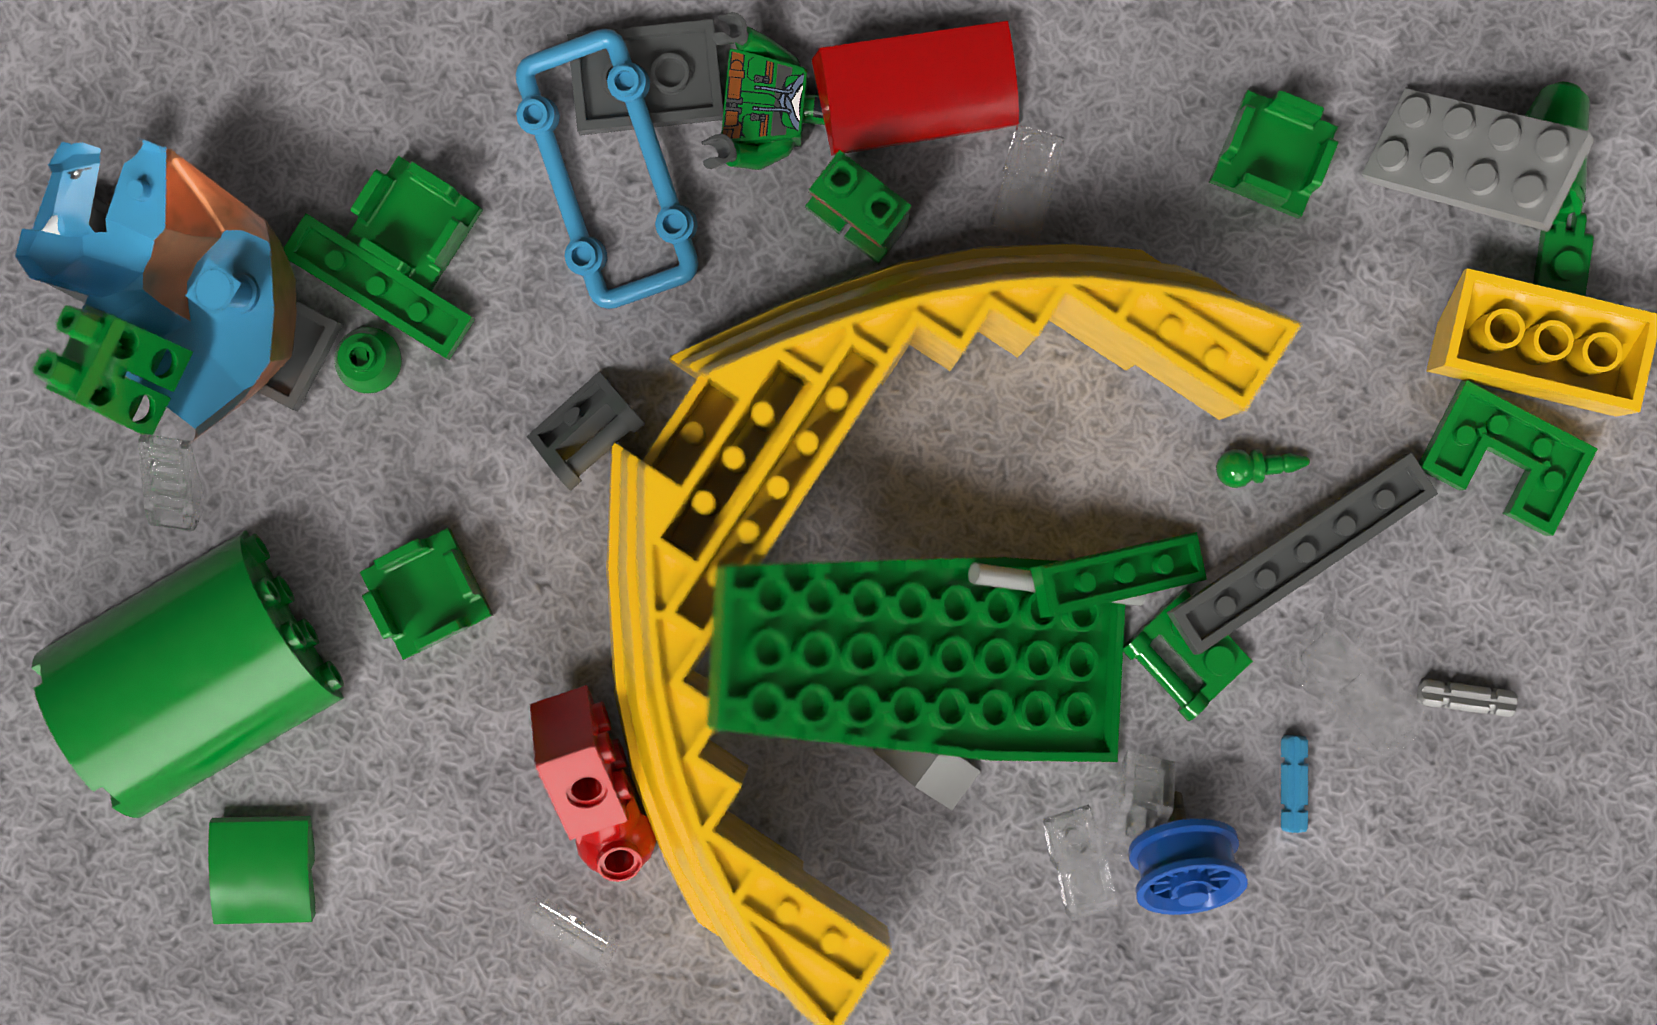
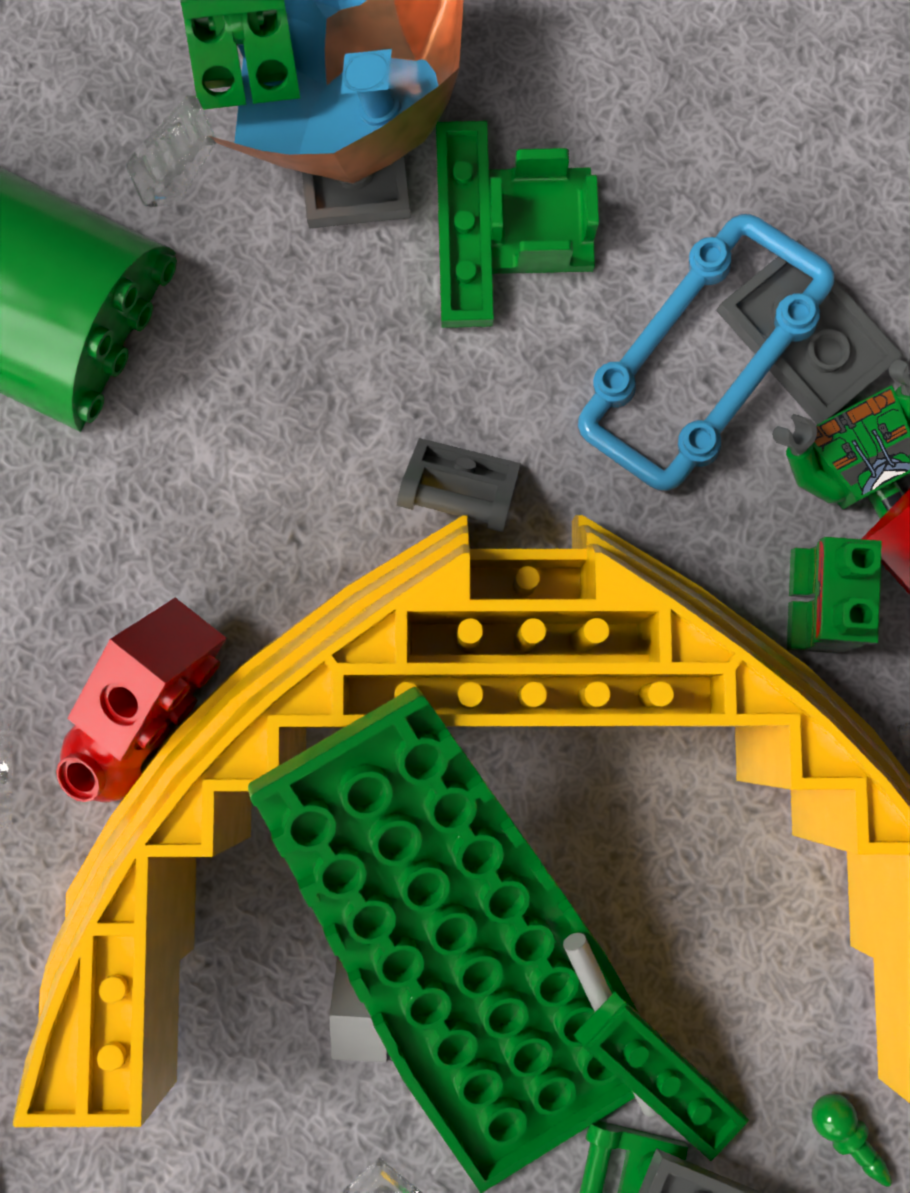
camera: 60 degrees right, 5 degrees down
green cone [334,327,402,394] -> none
green panel [360,528,493,660] -> none

